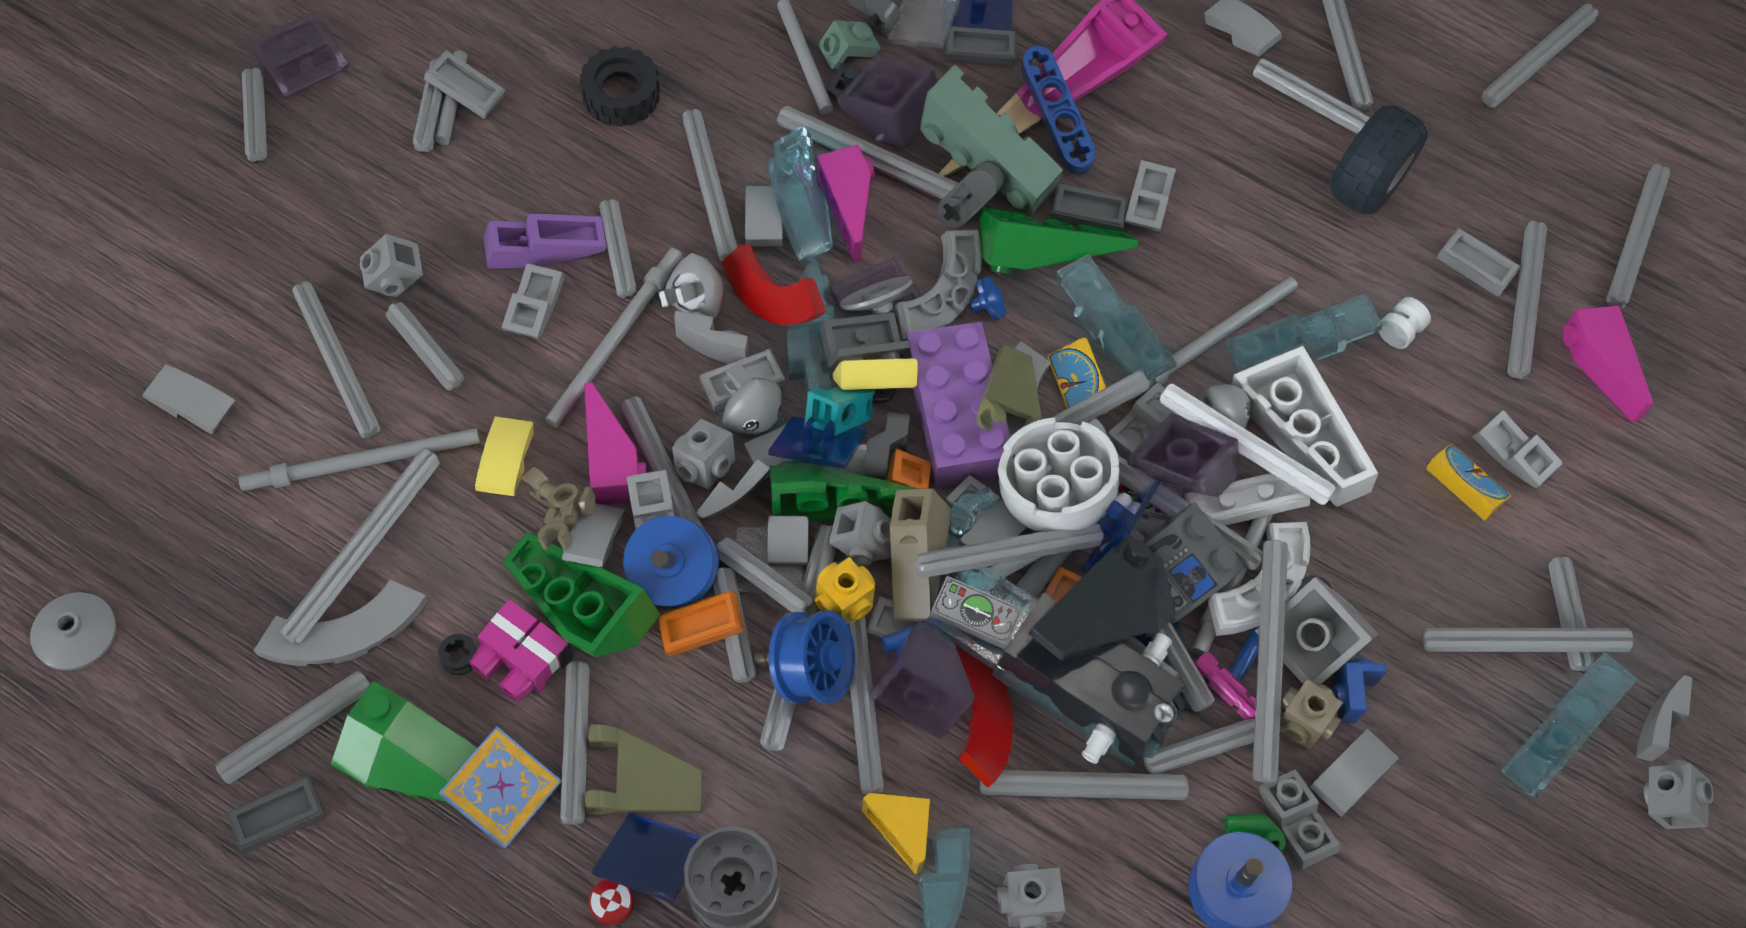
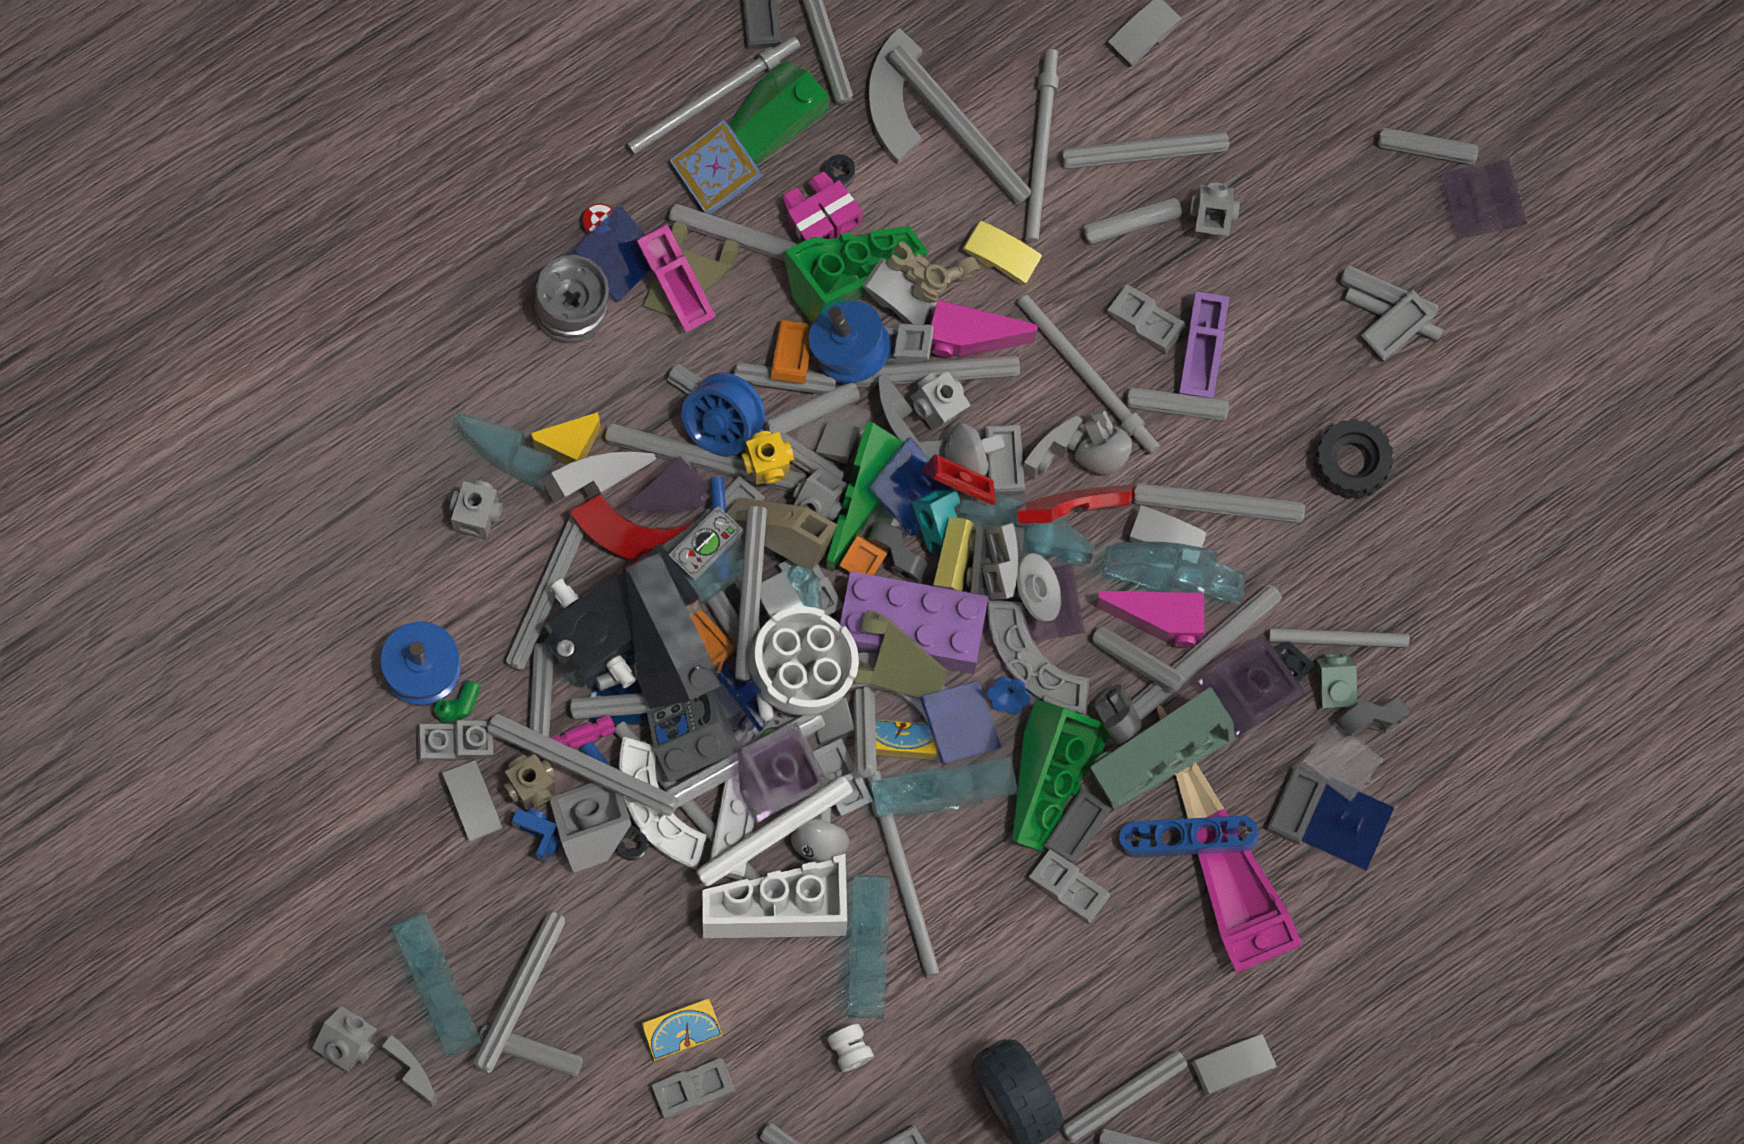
camera: 110 degrees right, 10 degrees up
none -> light grey slope [541,452,656,503]
none -> light grey bar [626,35,801,155]
none -> dark pink slope [634,224,716,332]
none -> clear blue piece [920,681,1002,764]
none -> red slope [922,454,996,505]
none -> light grey slope [982,523,1018,600]
none -> light grey axle [1092,626,1184,693]

